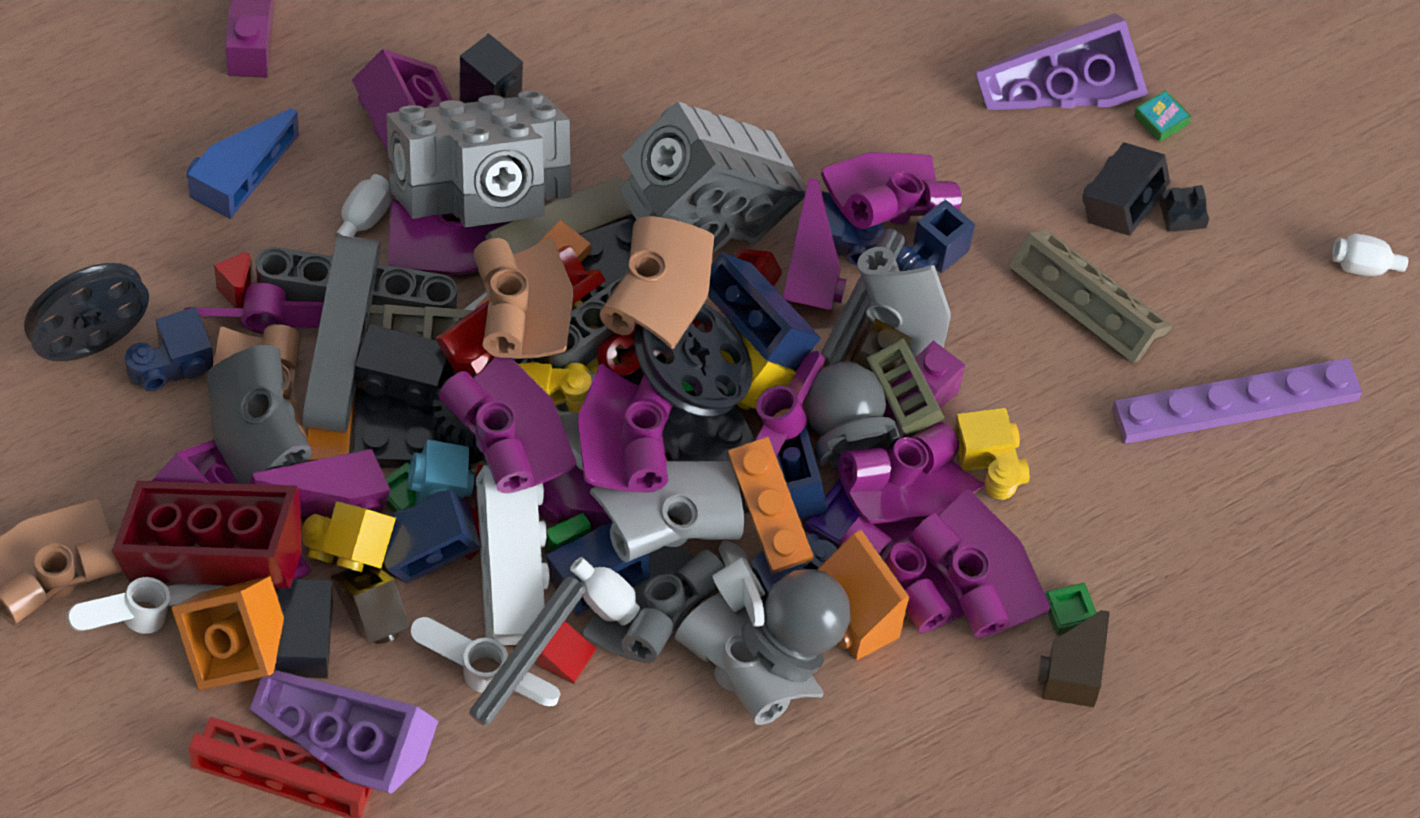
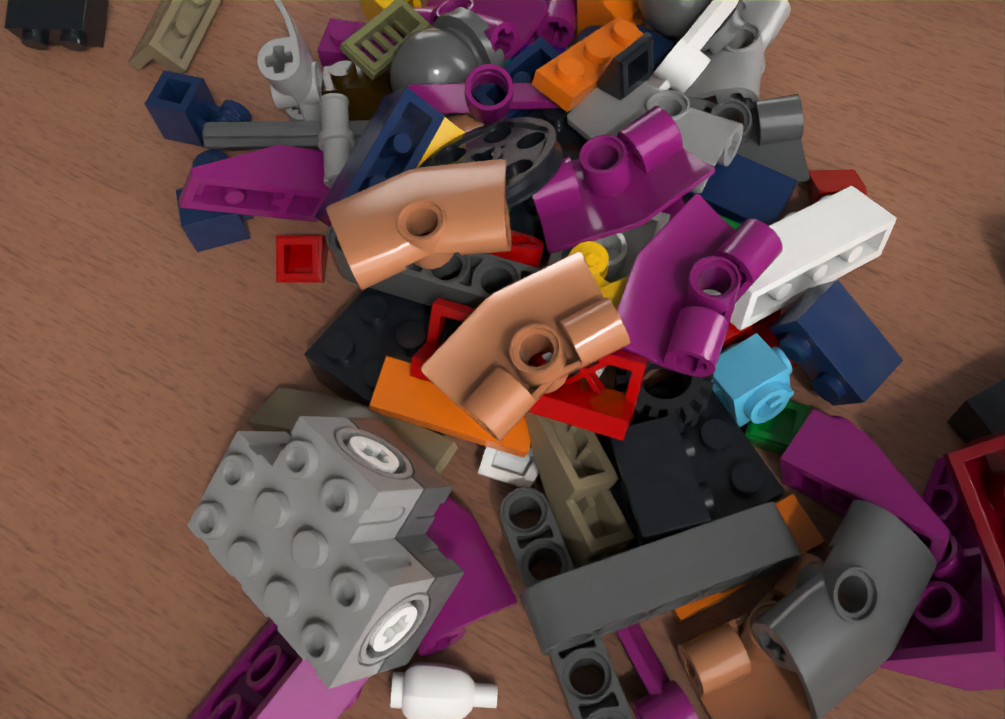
camera: 105 degrees left, 5 degrees up
yellow brick [301,501,396,572] -> none
dark brown slope [330,564,410,644] -> none
white piece [411,617,560,706] -> none
black brick [459,34,523,103] -> none
dark grey axle [469,576,586,726] -> none
white plant [570,557,640,625] -> none
piece [618,101,807,256] -> none
magenta panel [821,152,962,229] -> none
none -> light grey pin [318,93,355,188]
none -> black slope [597,32,653,100]

